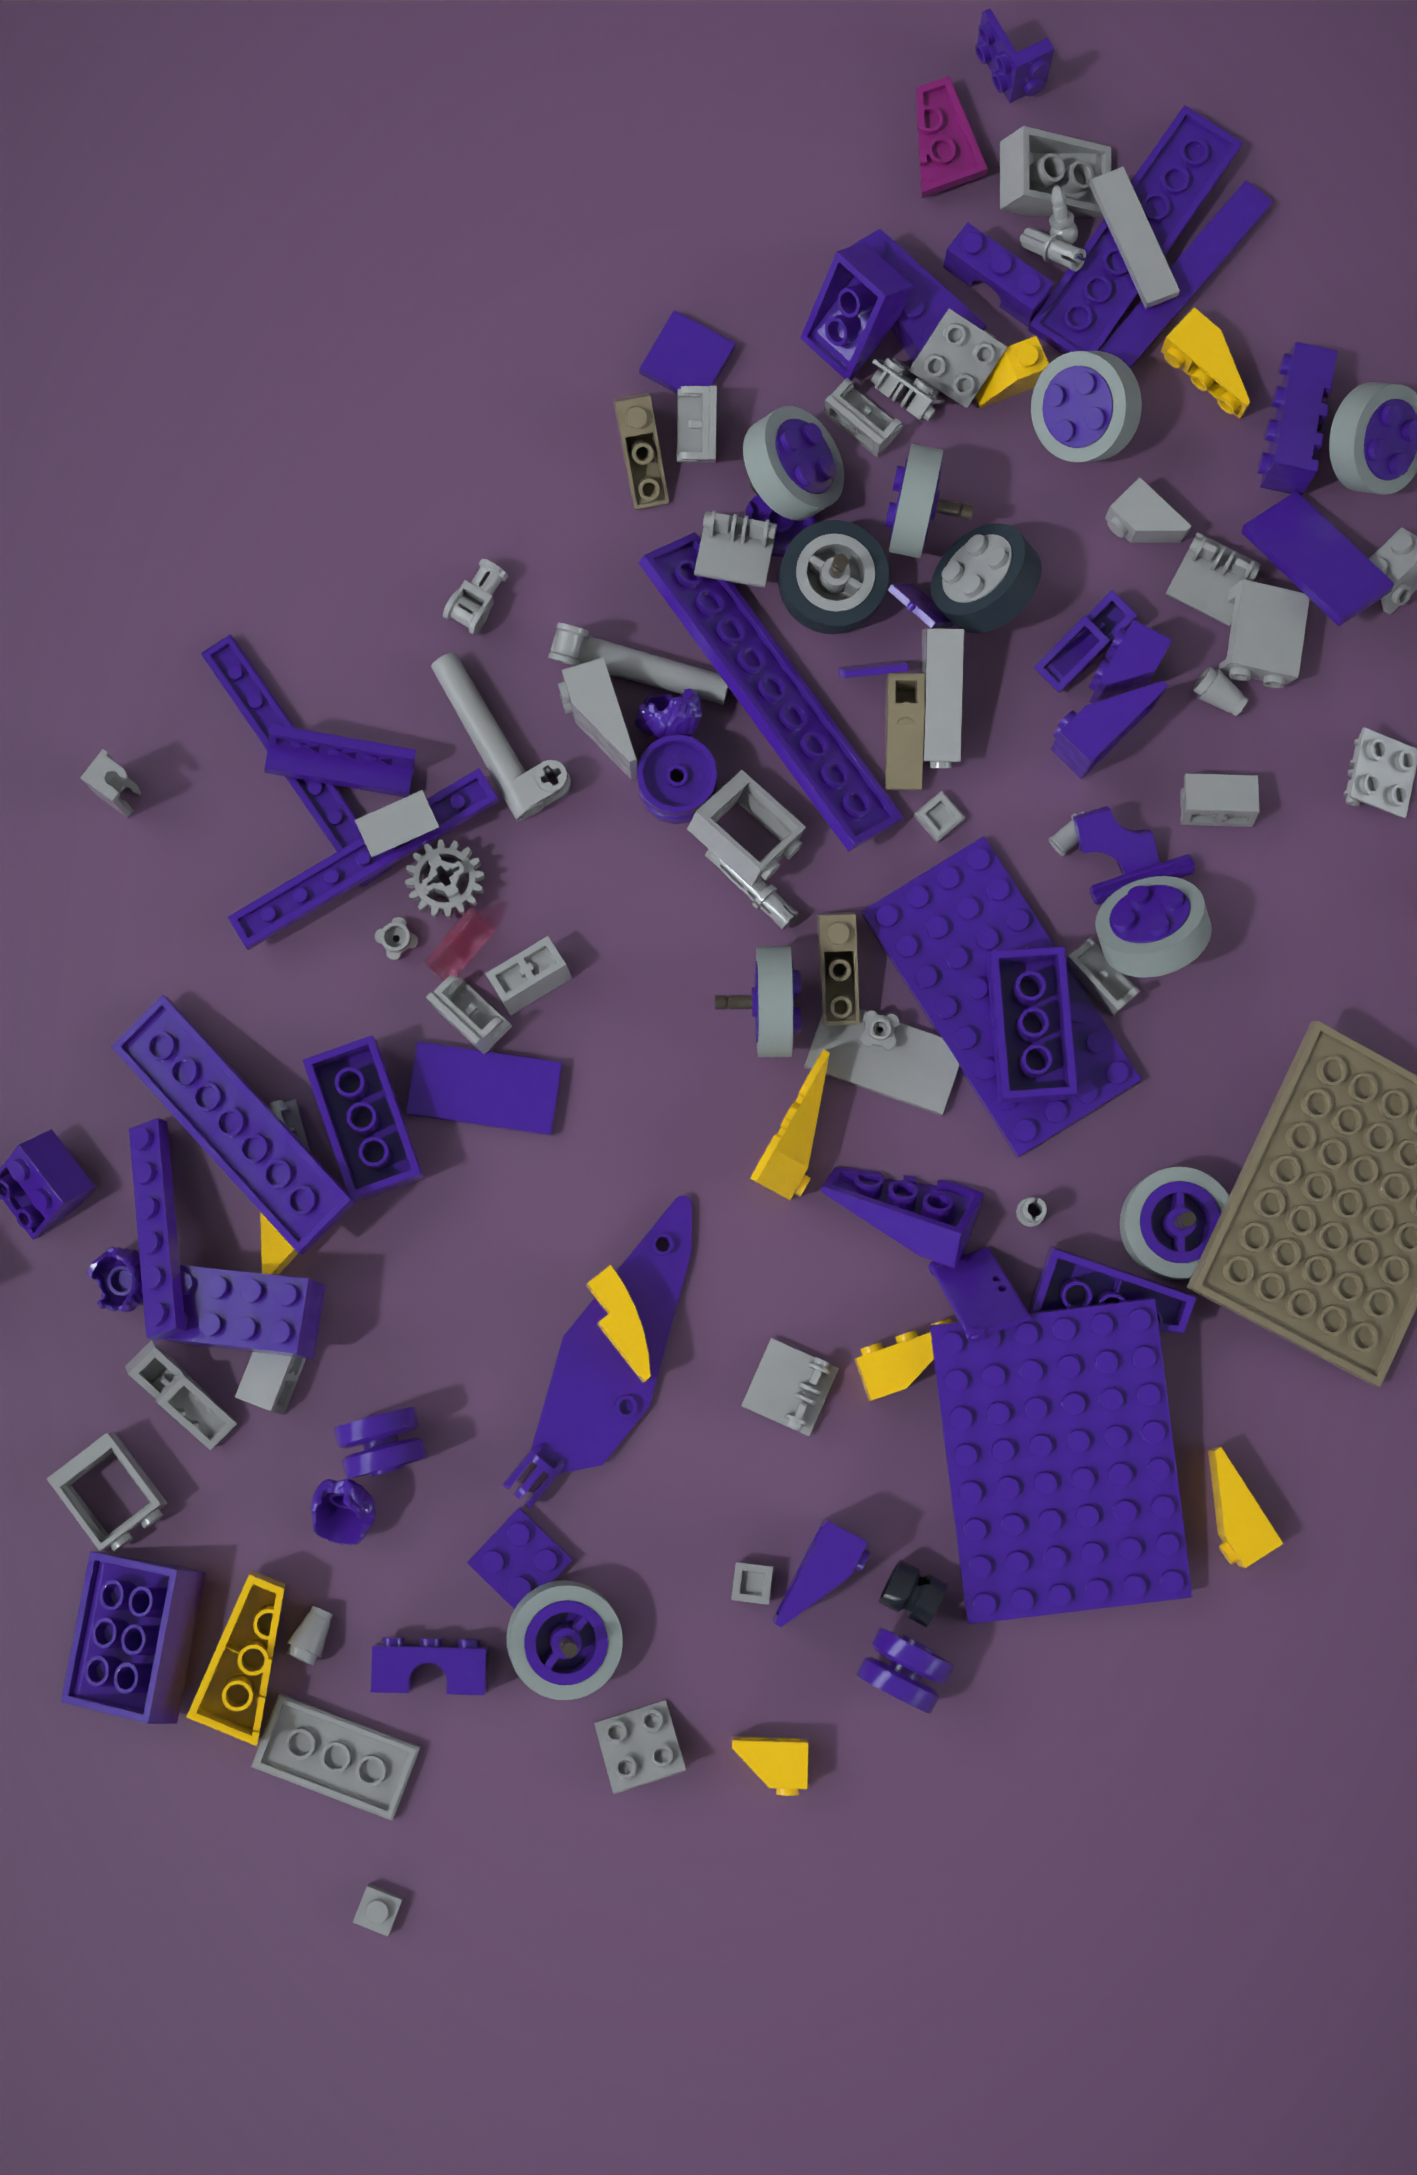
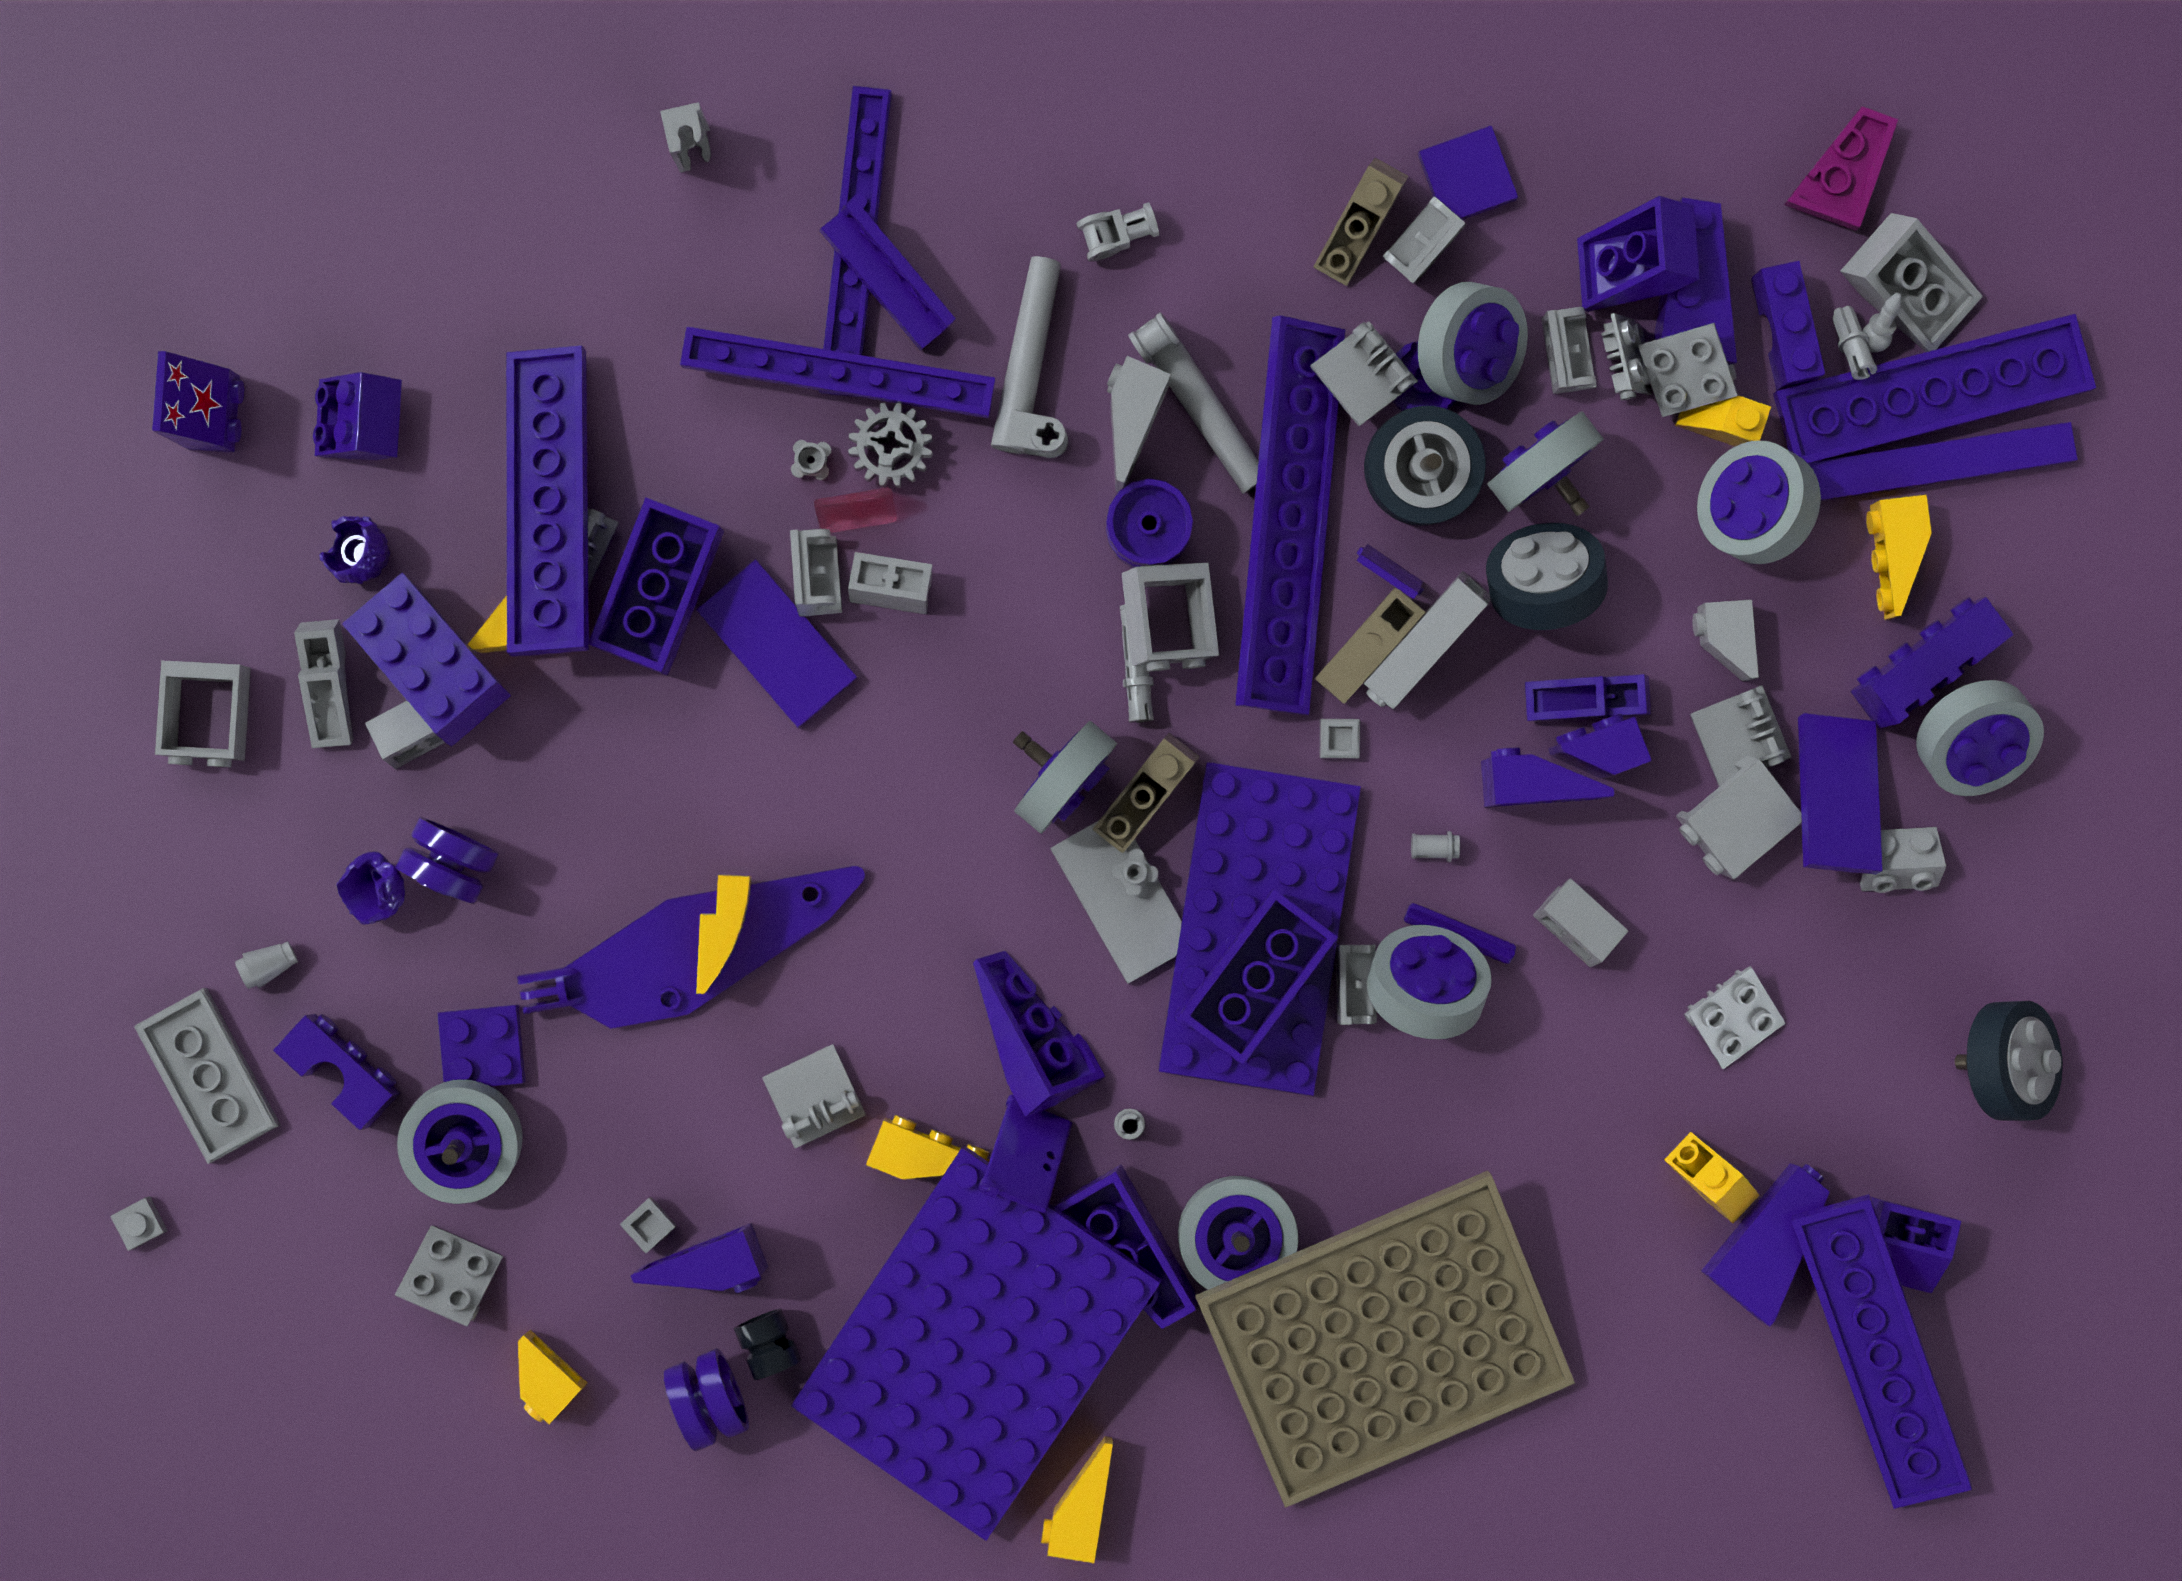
camera: 35 degrees right, 5 degrees up
dark purple slope [61,1551,206,1724] -> none
dark purple plate [129,1118,186,1341] -> none
yellow wedge [186,1570,286,1746] -> none
light grey hinge [355,790,439,858] -> none
dark purple hair [634,689,702,739] -> none
yellow wedge [750,1049,830,1200] -> none
dark purple piece [888,584,954,628] -> none
dark purple bracket [975,8,1054,103] -> none
dark purple tile [1073,806,1159,875] -> none
light grey tile [1089,167,1180,309] -> none
light grey cone [1192,667,1248,716] -> none

